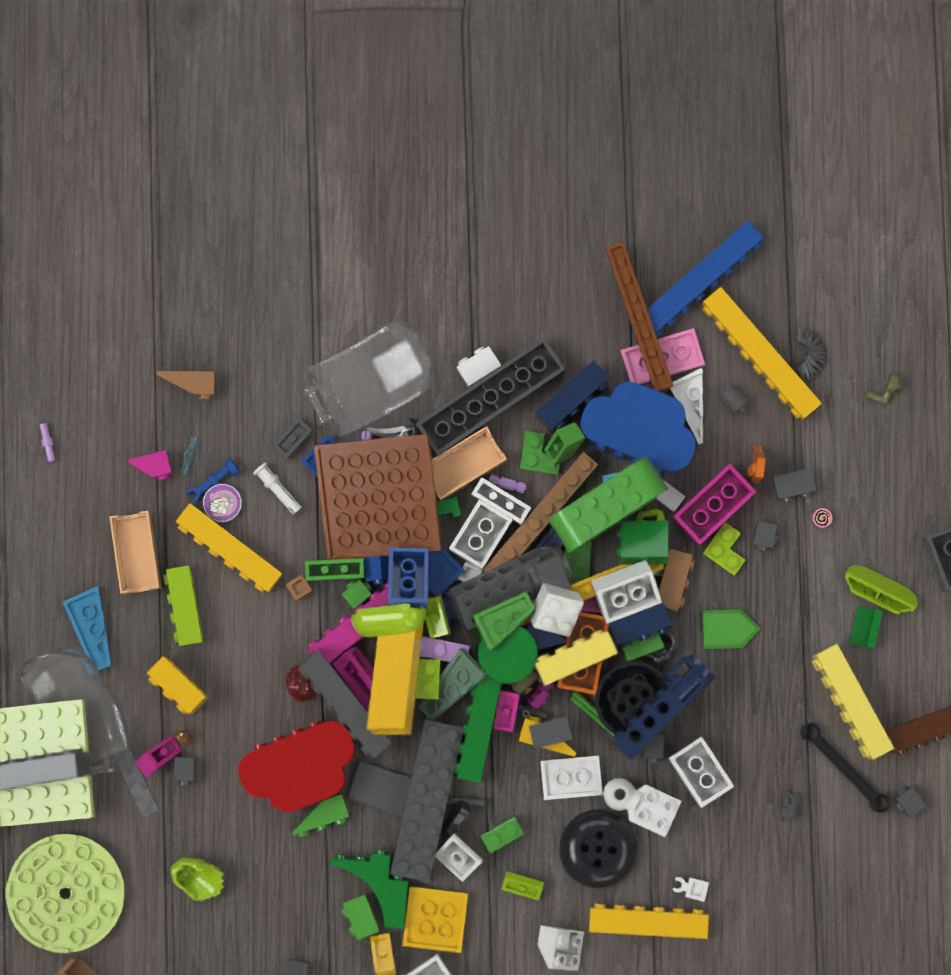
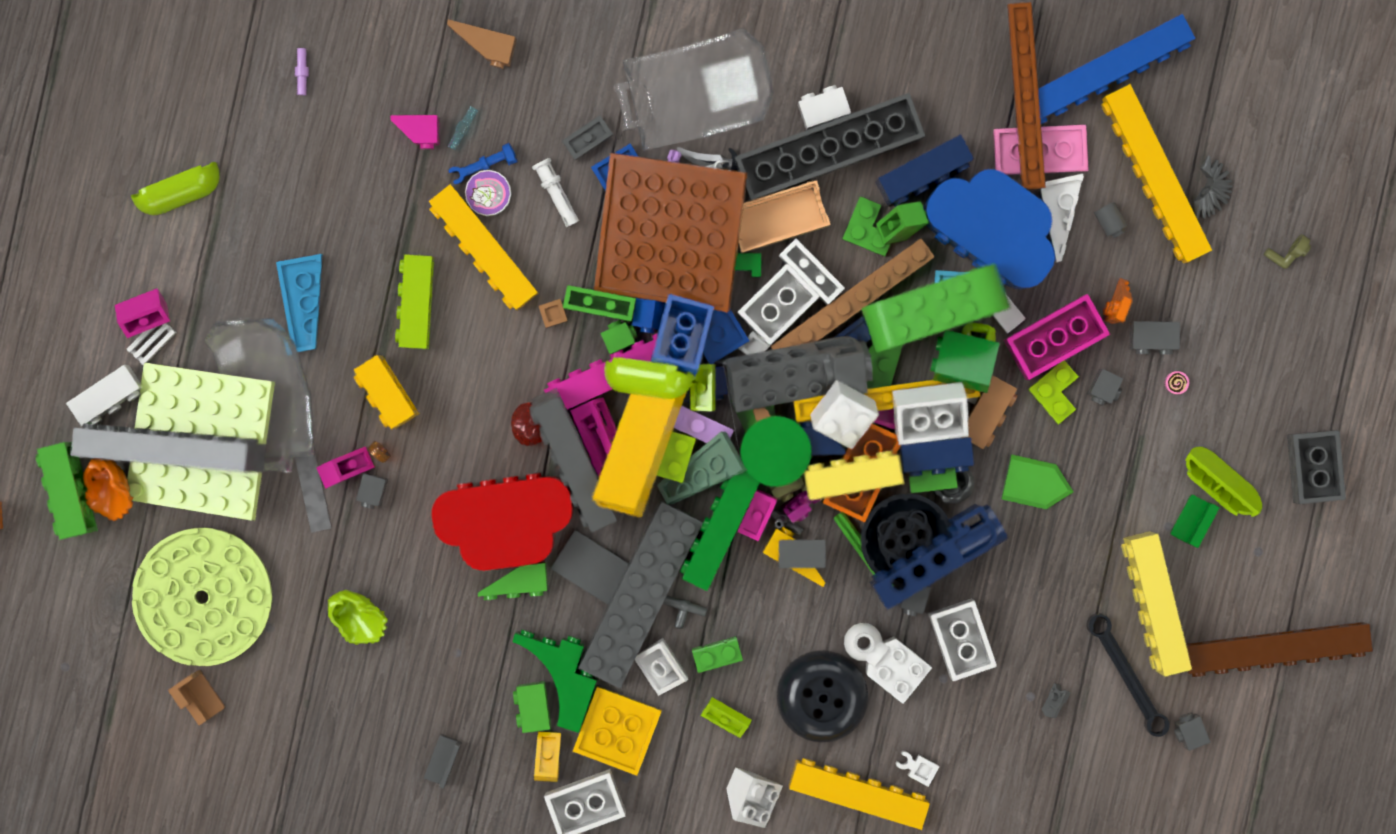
camera: 10 degrees right, 5 degrees up
light nougat brick [110,511,162,595] -> none
black plate [443,800,471,836] -> none
bright green wing [473,592,535,652] -> none
lavender axle [489,474,526,494] -> none
white plate [540,756,603,800] -> none

